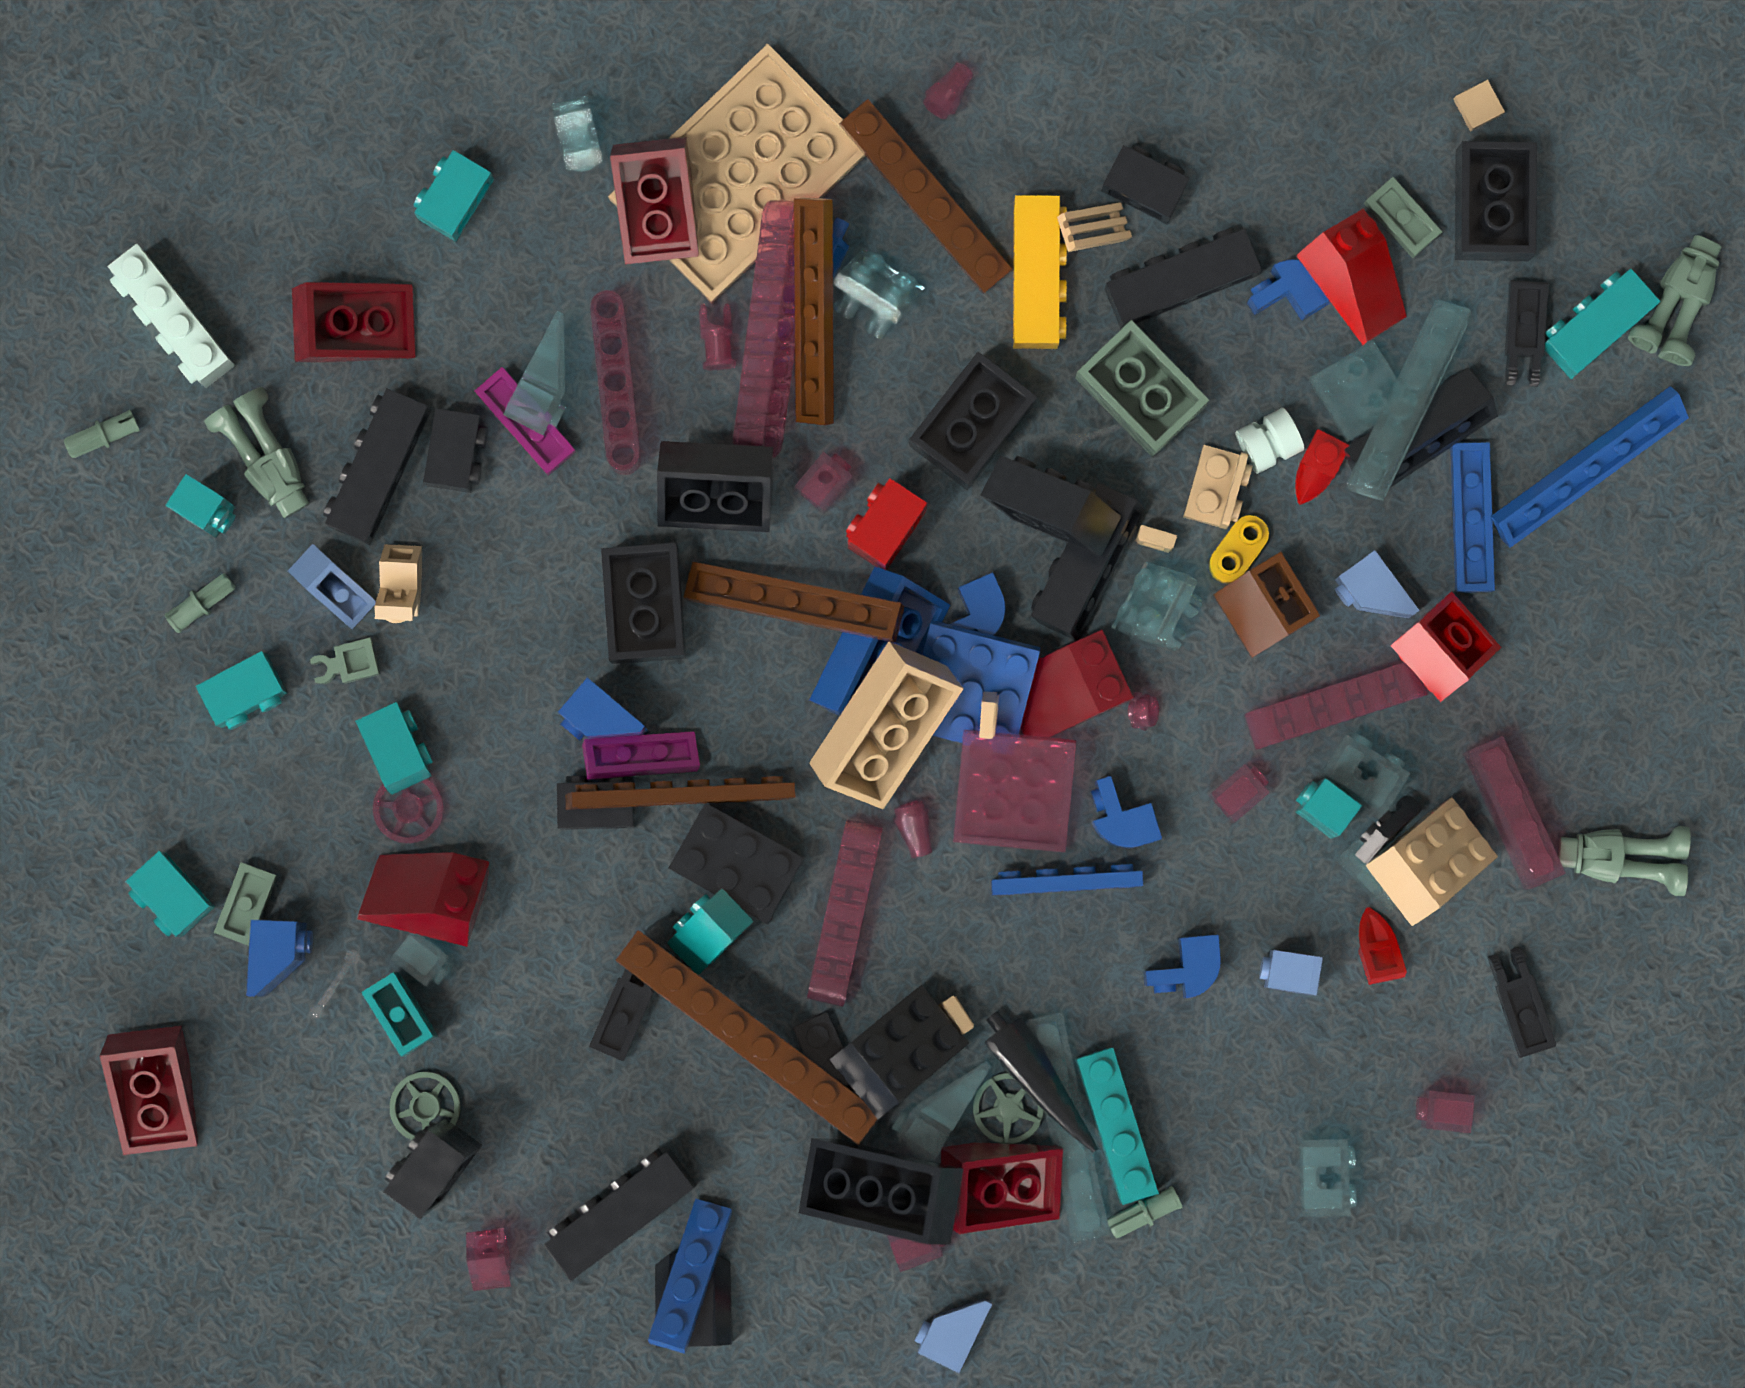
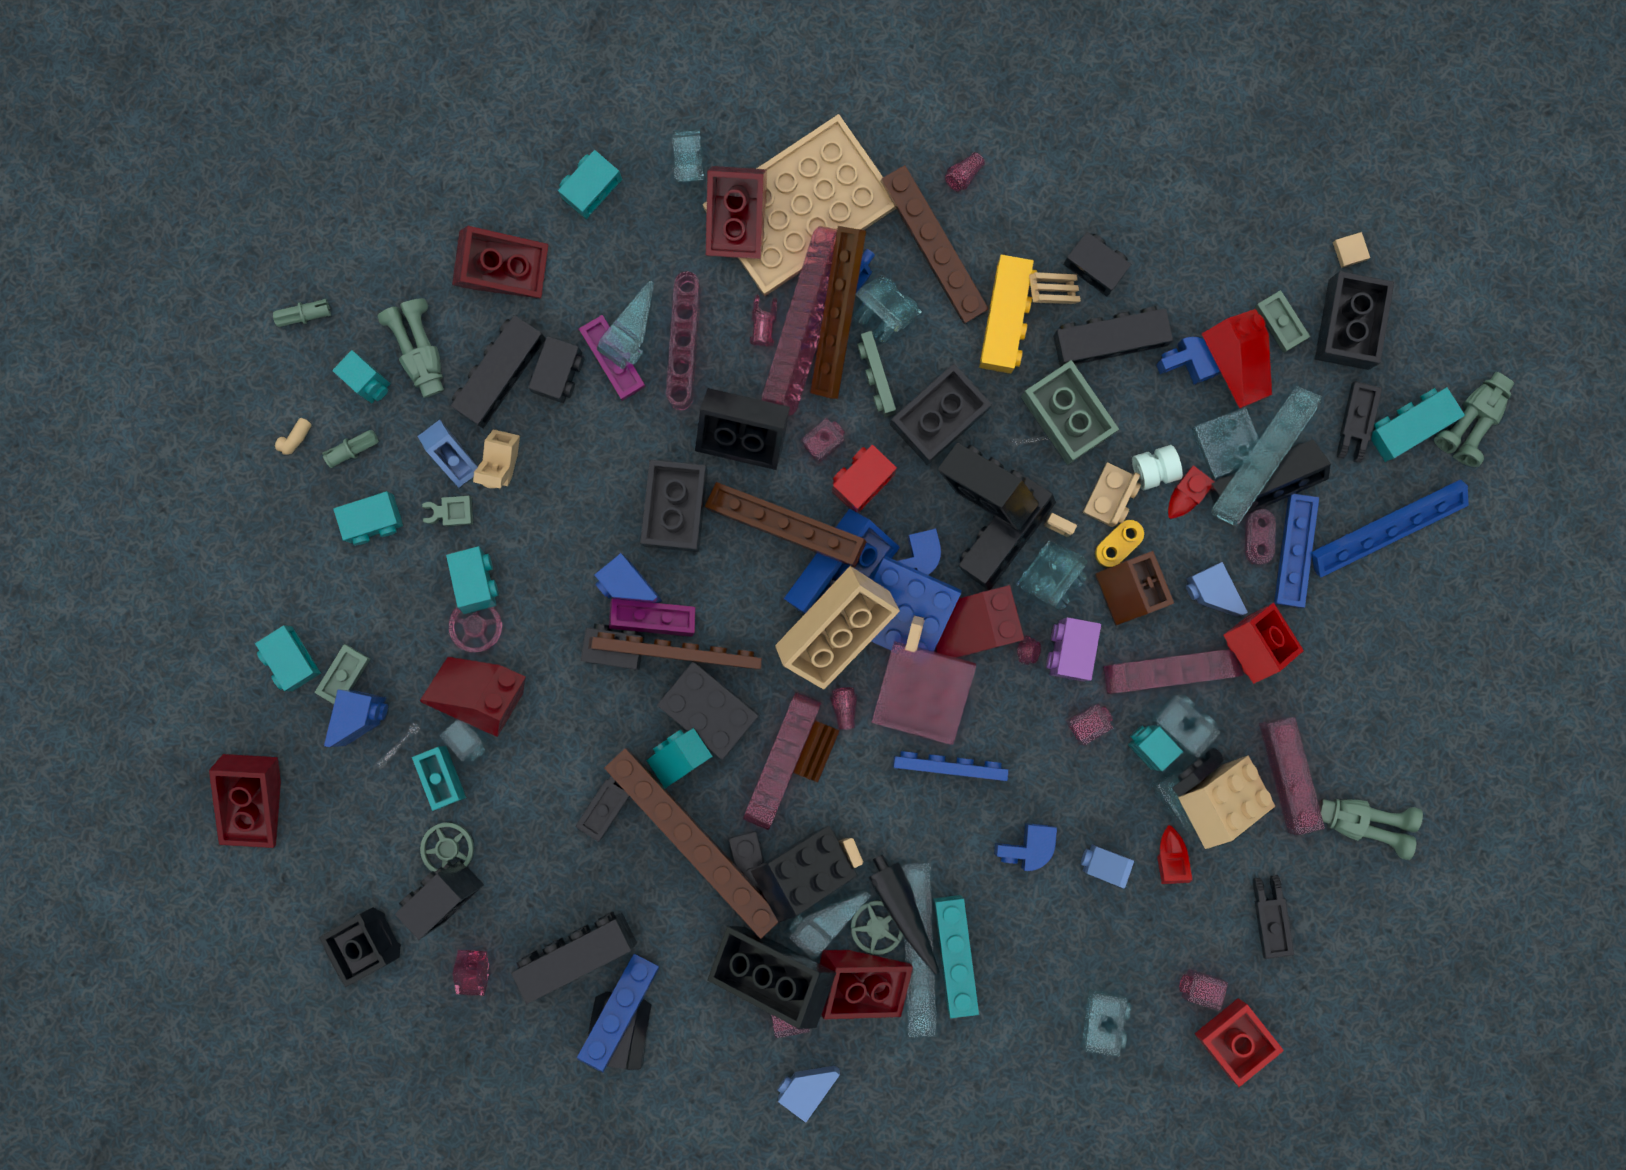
camera: 10 degrees right, 0 degrees up
light aqua brick [108,244,235,388] -> none
blue brick [1091,776,1162,848] -> none
sand green axle [1107,1186,1183,1238] -> none
none -> tan arm [275,418,312,455]
none -> black slope [319,907,401,988]
none -> reddish brown tile [793,720,840,782]
none -> sand green plate [857,331,896,418]
none -> medium lavender brick [1046,617,1101,681]
none -> red brick [1194,998,1284,1087]
none -> clear pink plate [1245,509,1276,565]

